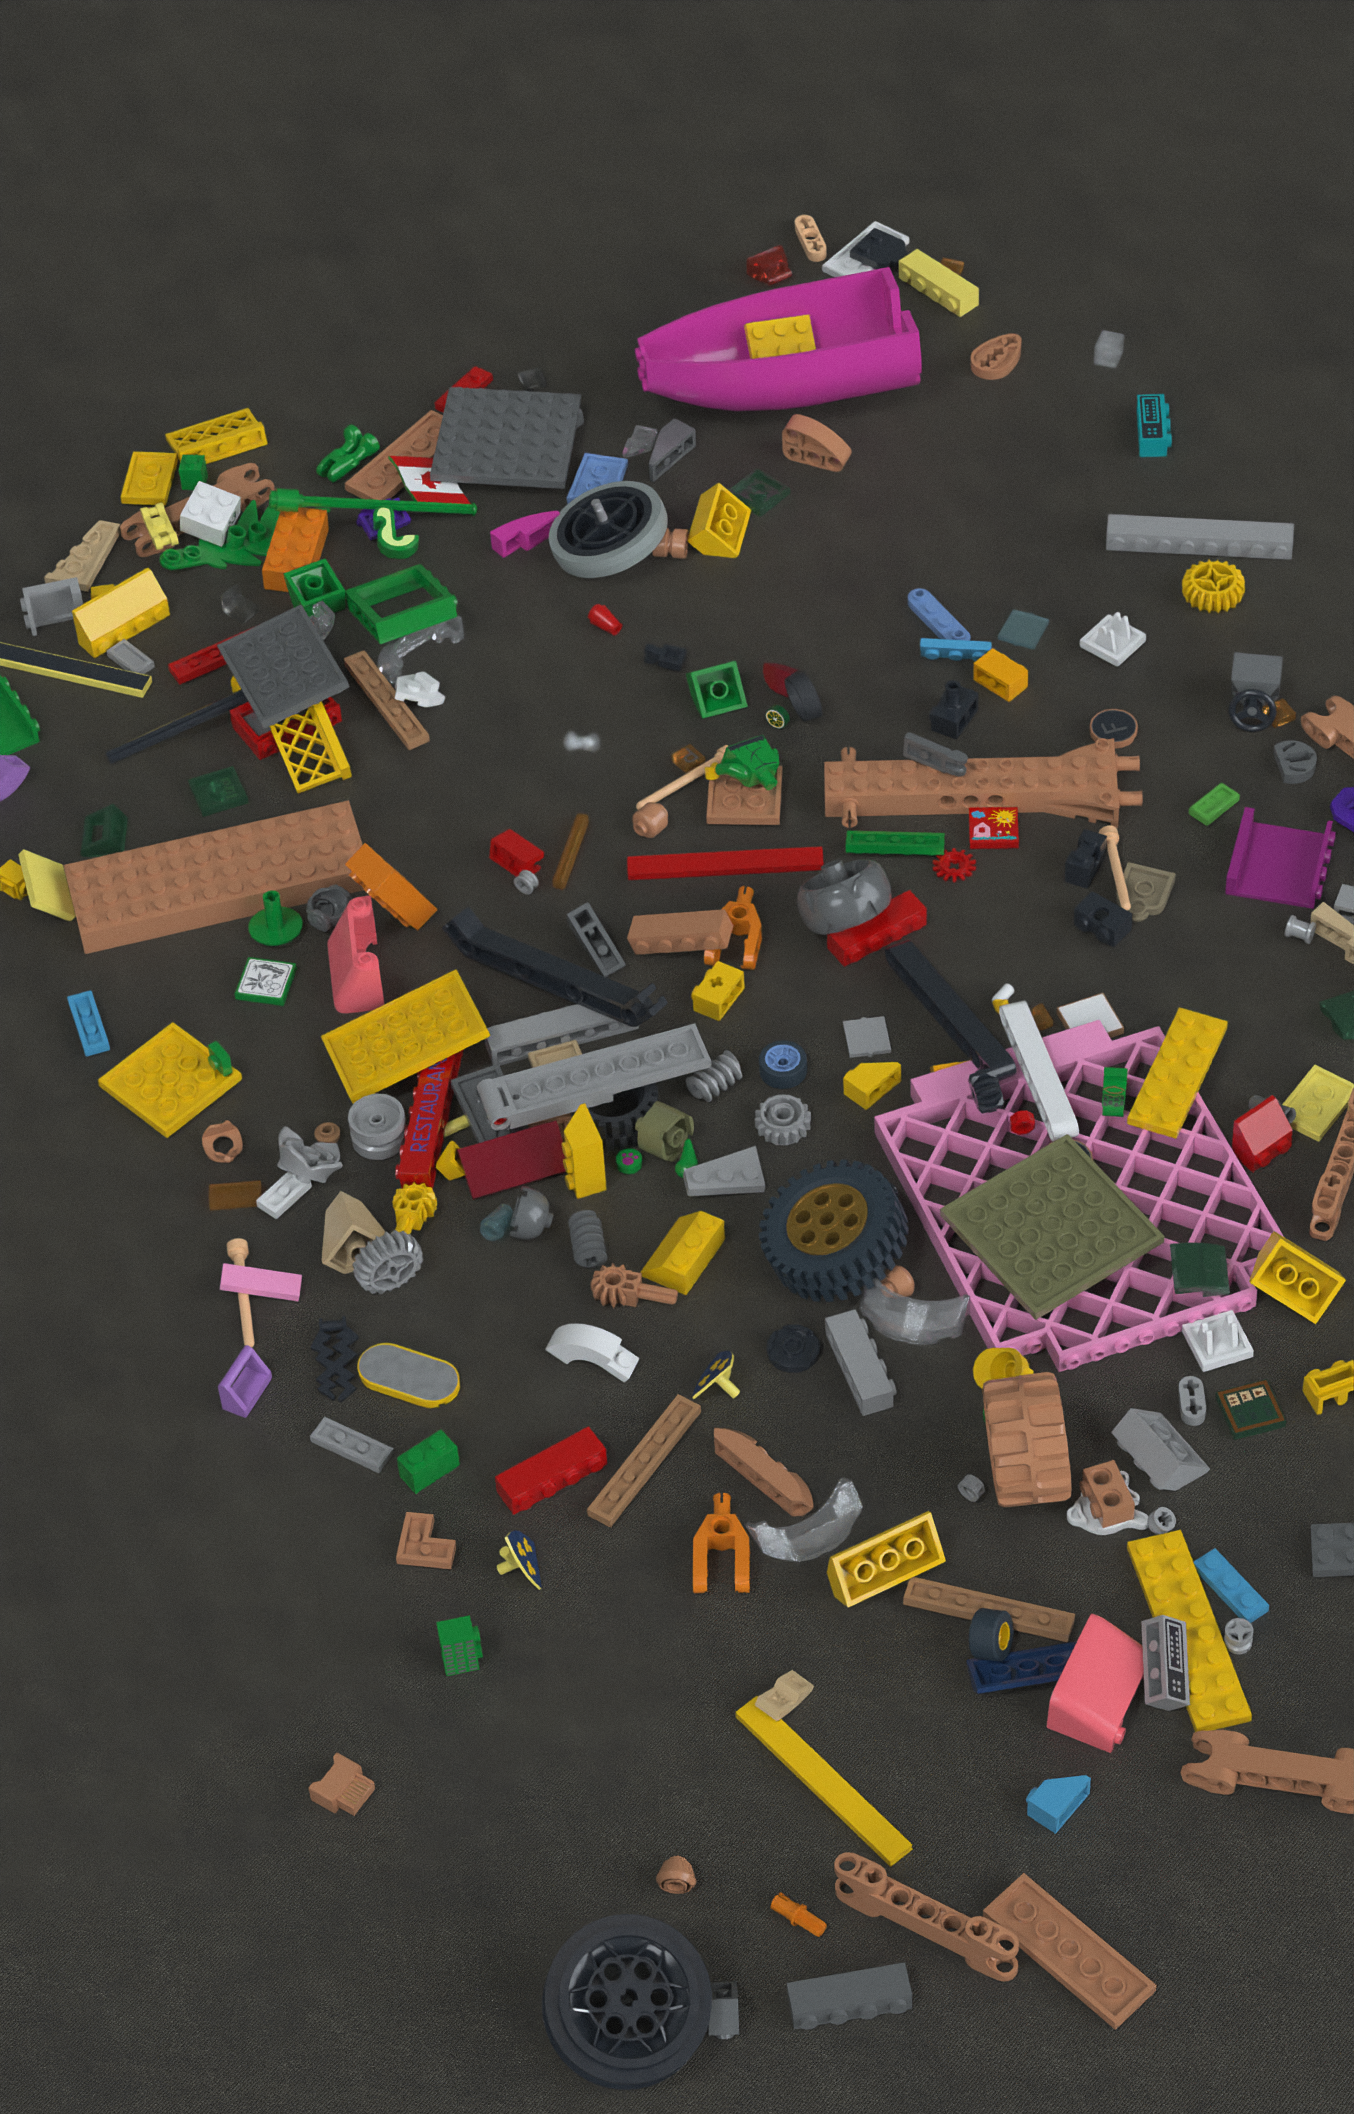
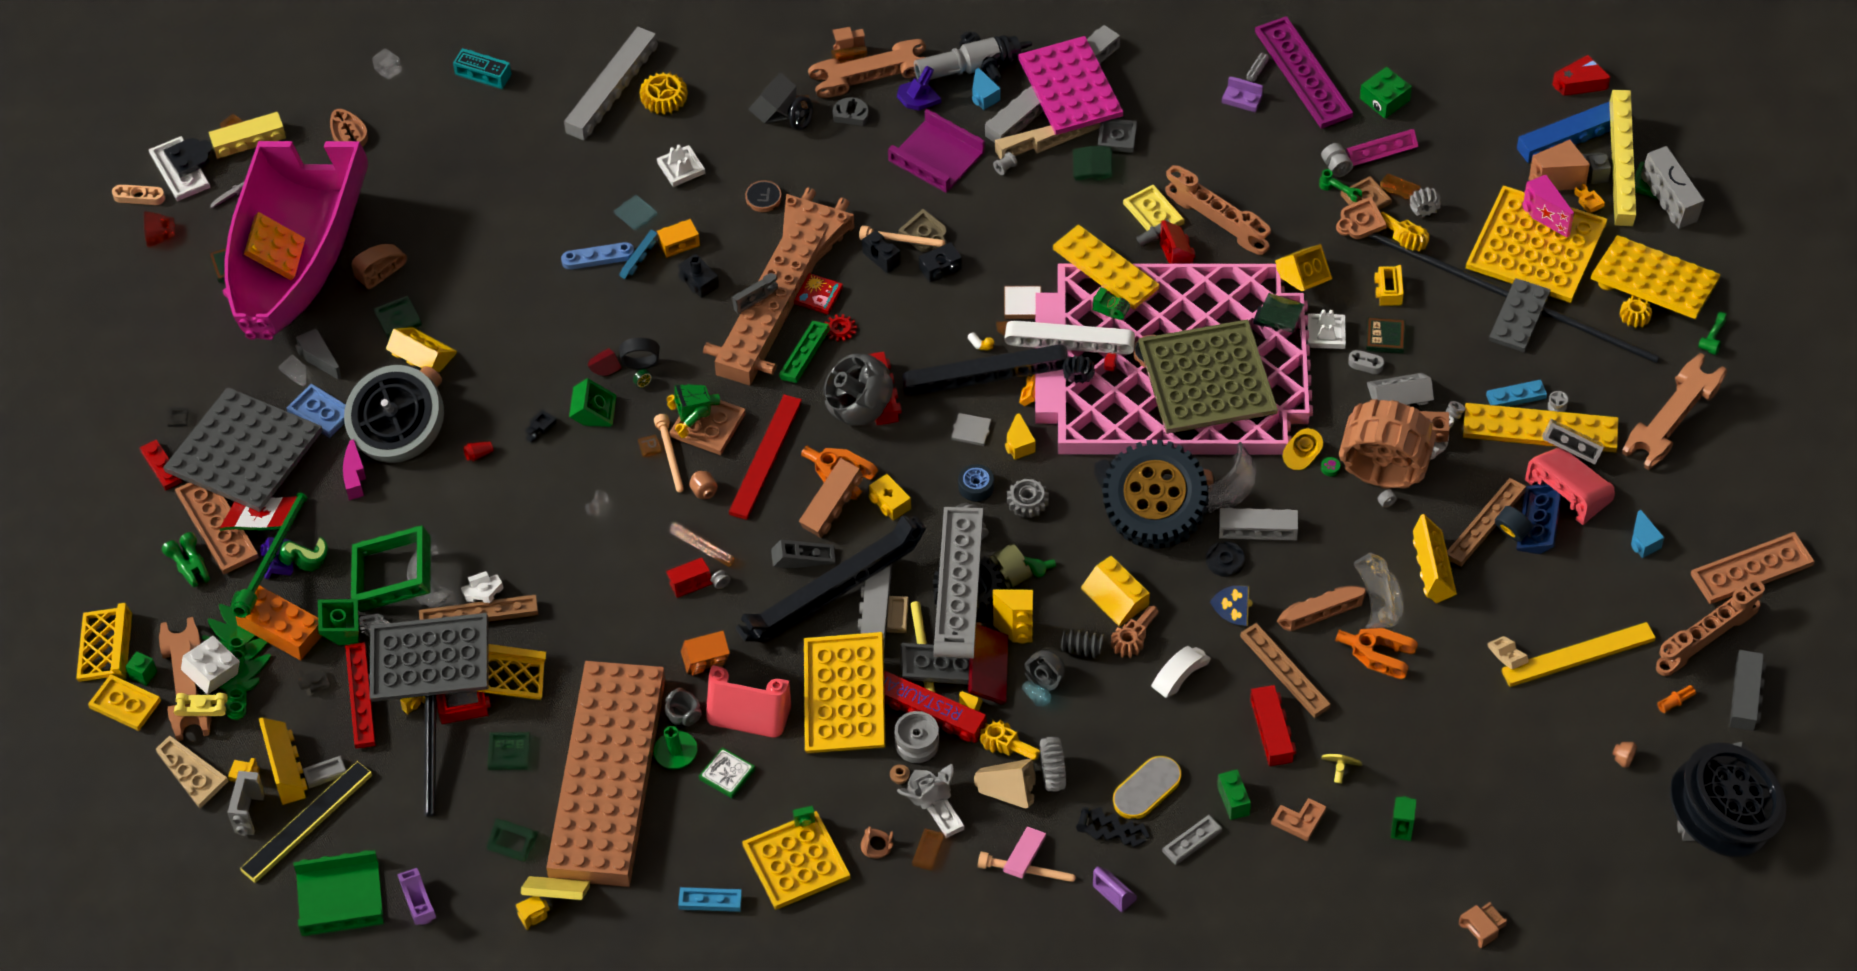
camera: 70 degrees left, 5 degrees up
light grey wing [683,1146,765,1196] -> none
bright green plate [1189,783,1240,826] -> none

